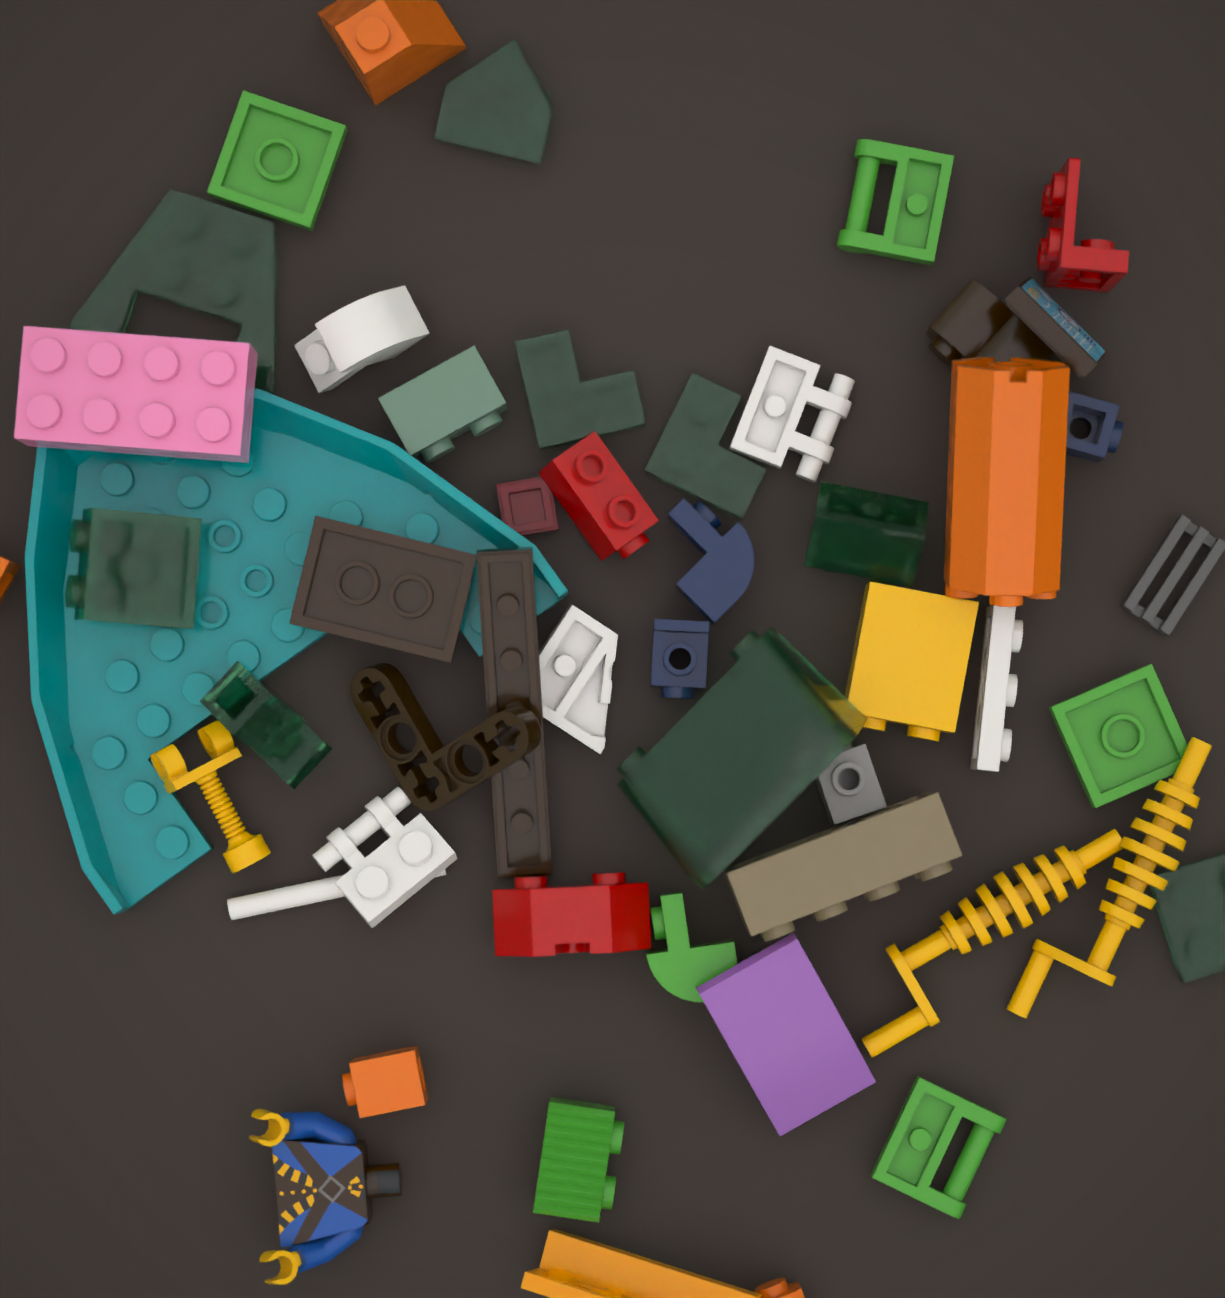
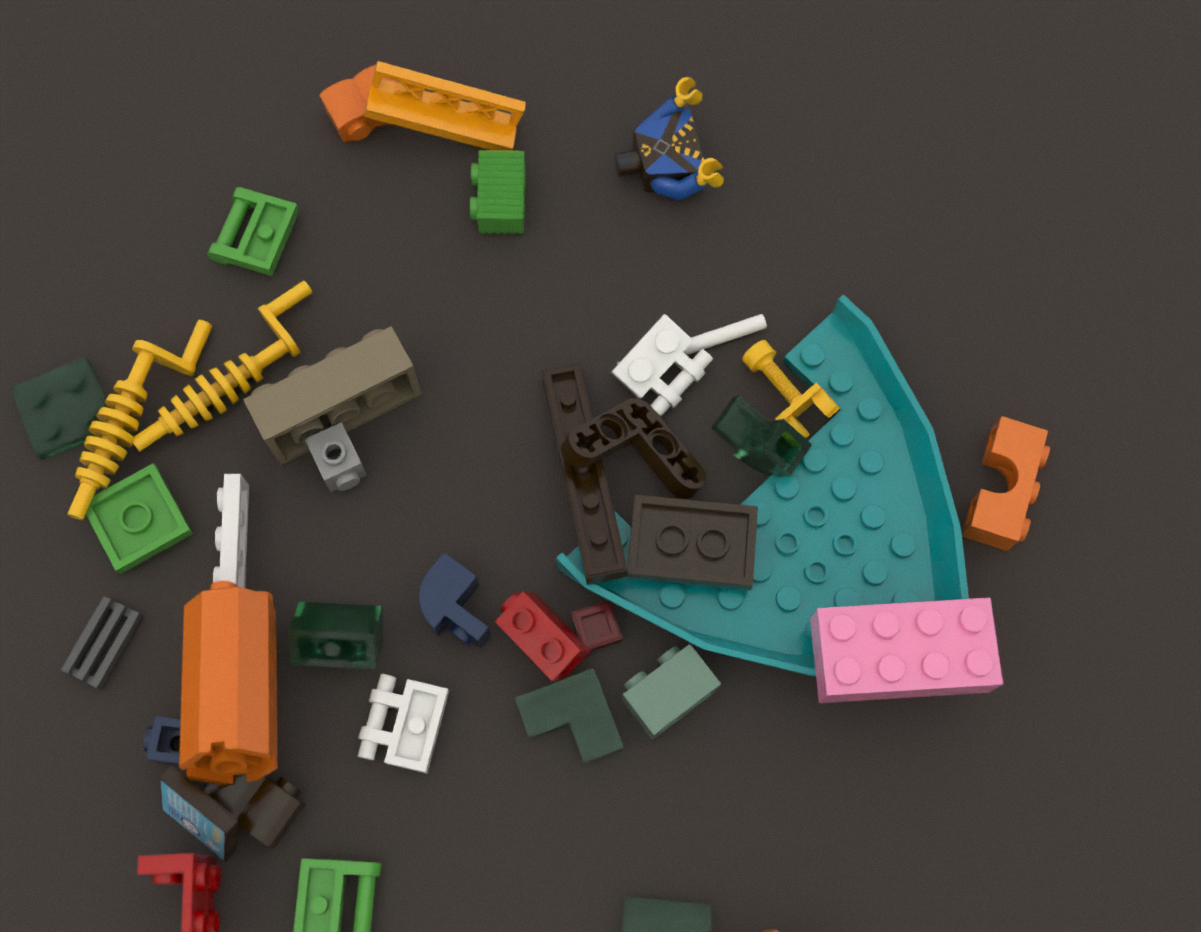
camera: 170 degrees right, 15 degrees down
clear green plate [65,508,202,629] -> none
clear green wing [70,189,277,395] -> none
bright green plate [207,90,348,232] -> none
white brick [294,285,430,393] -> none
orange brick [342,1045,429,1118] -> none
red brick [492,872,651,957] -> none
white wing [539,604,618,754] -> none
clear green windscreen [616,626,867,890] -> none
clear green plate [644,373,766,520] -> none
bright green brick [646,891,737,1002] -> none
dark blue brick [650,619,710,699] -> none
medium lavender slope [696,933,876,1136] -> none
yellow brick [842,582,979,742] -> none

